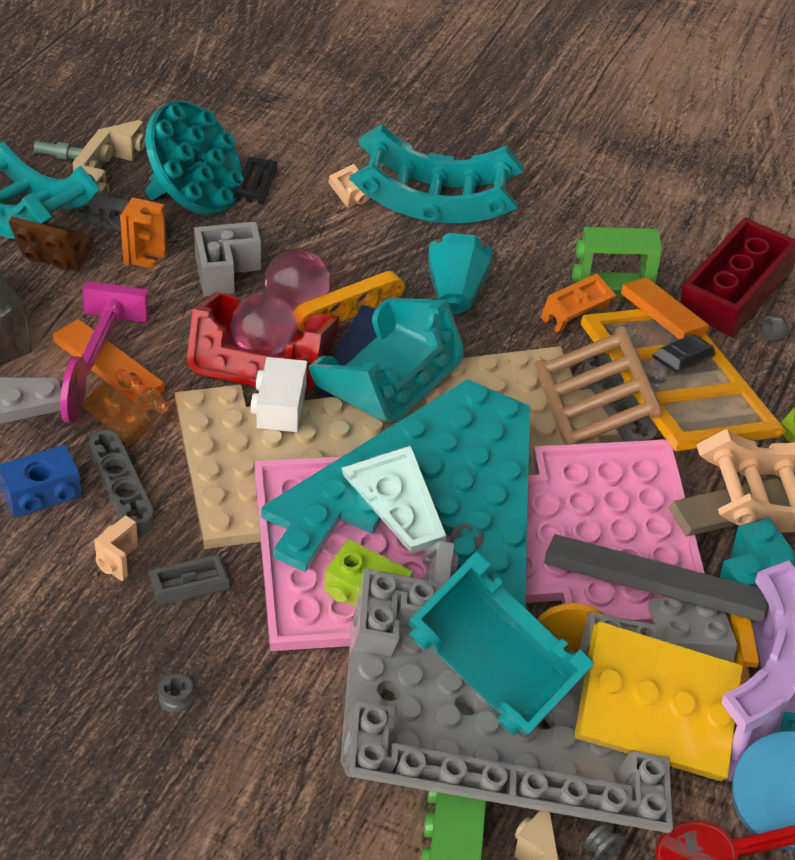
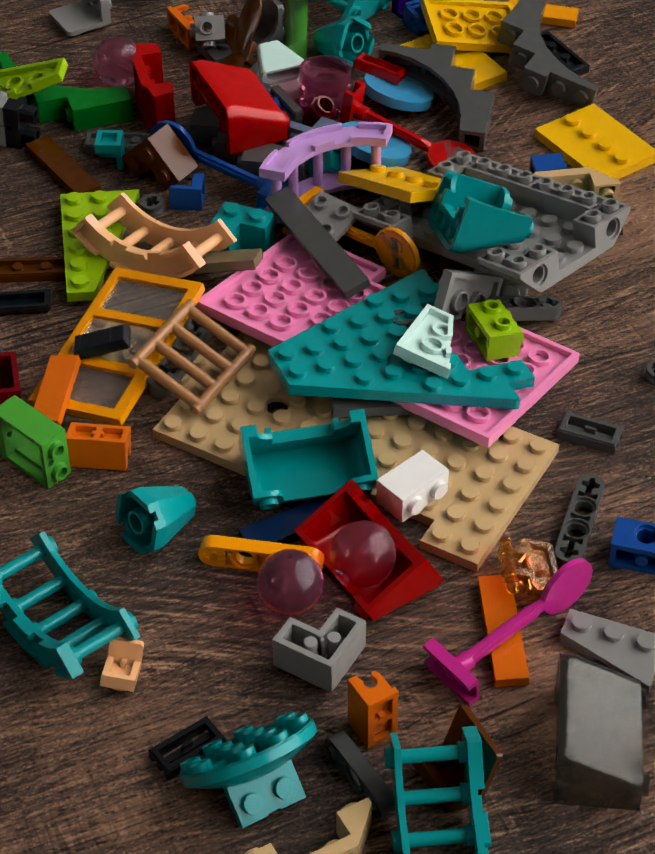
camera: 135 degrees left, 0 degrees up
light nougat bracket [95,515,138,581] -> none

